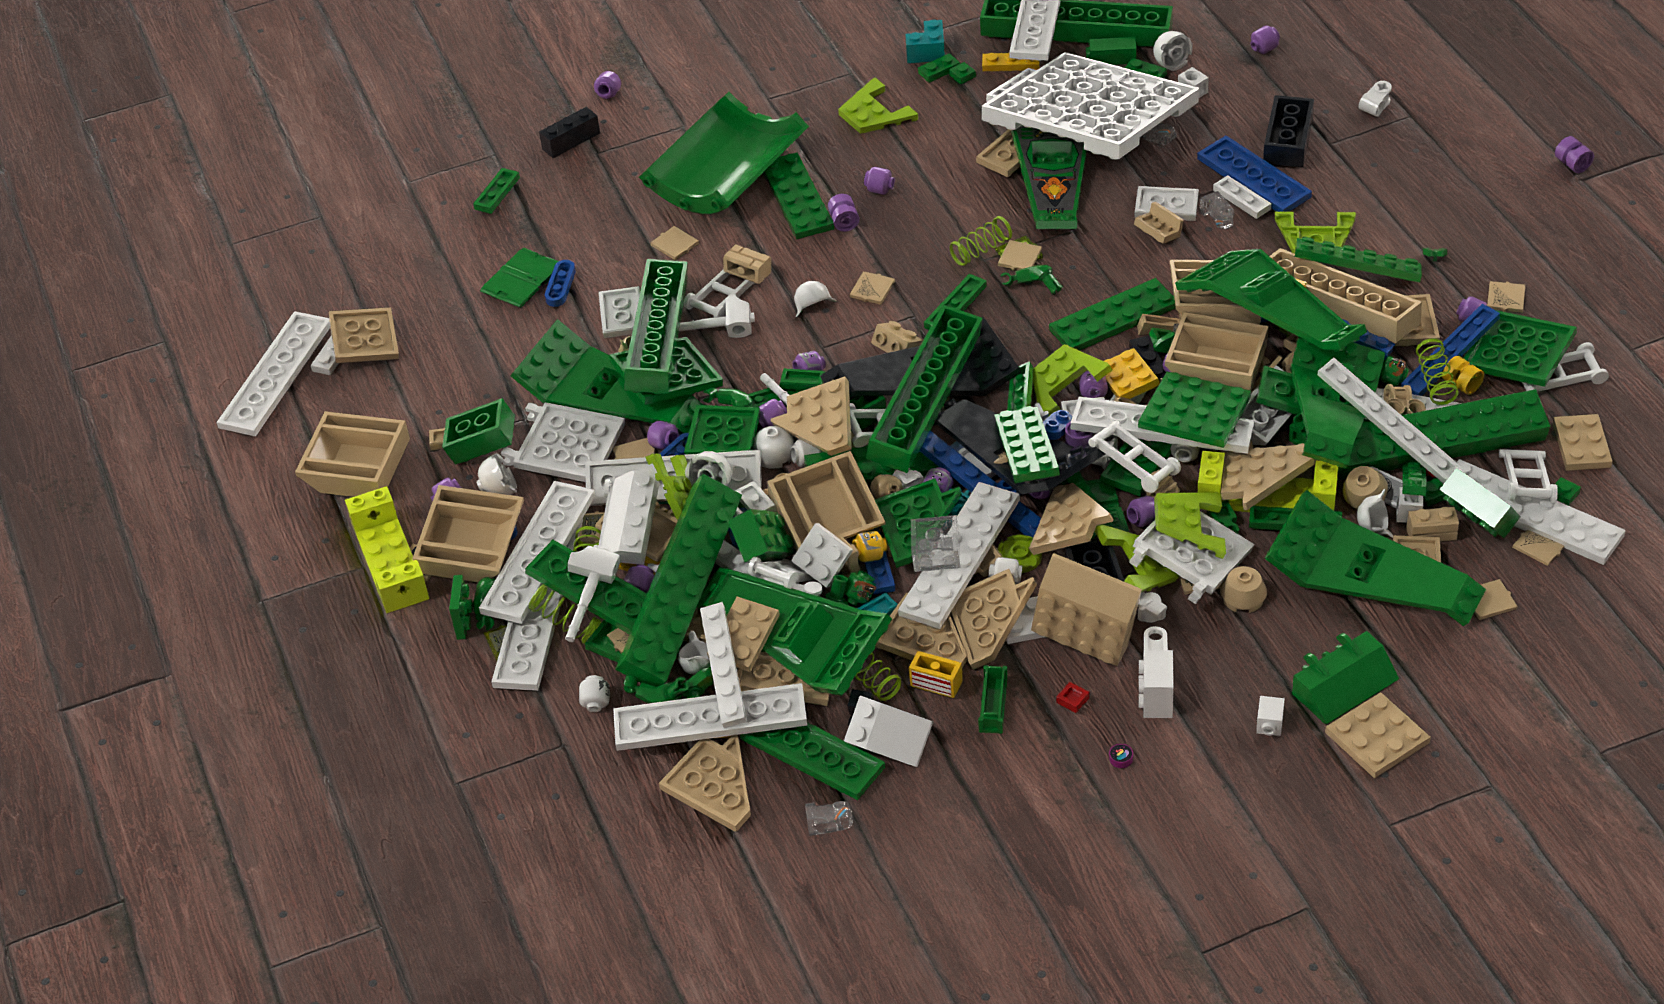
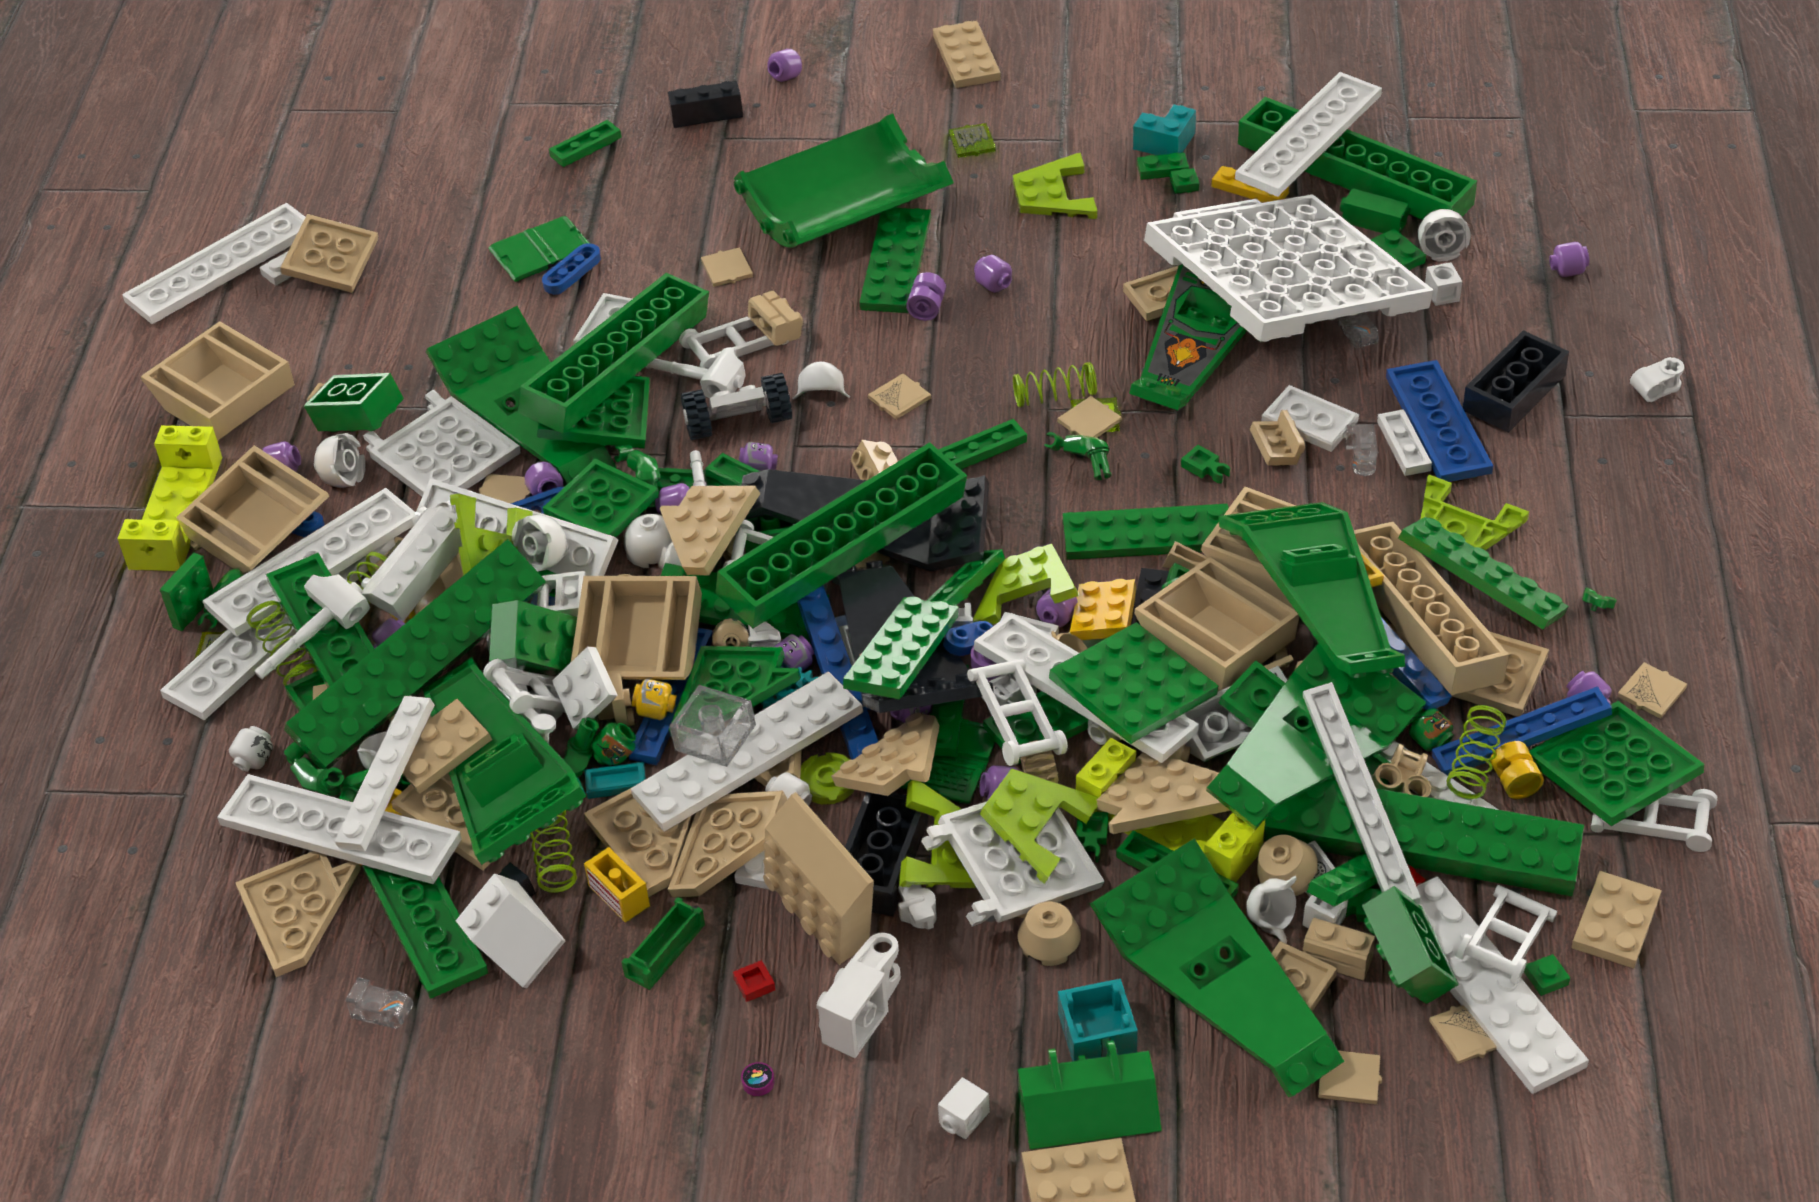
camera: 25 degrees right, 0 degrees up
none -> black plate [681,373,793,440]
none -> tan plate [933,21,1001,88]
none -> piece [948,123,996,158]
none -> teal container [1058,978,1138,1061]
none -> green plate [1181,445,1230,484]

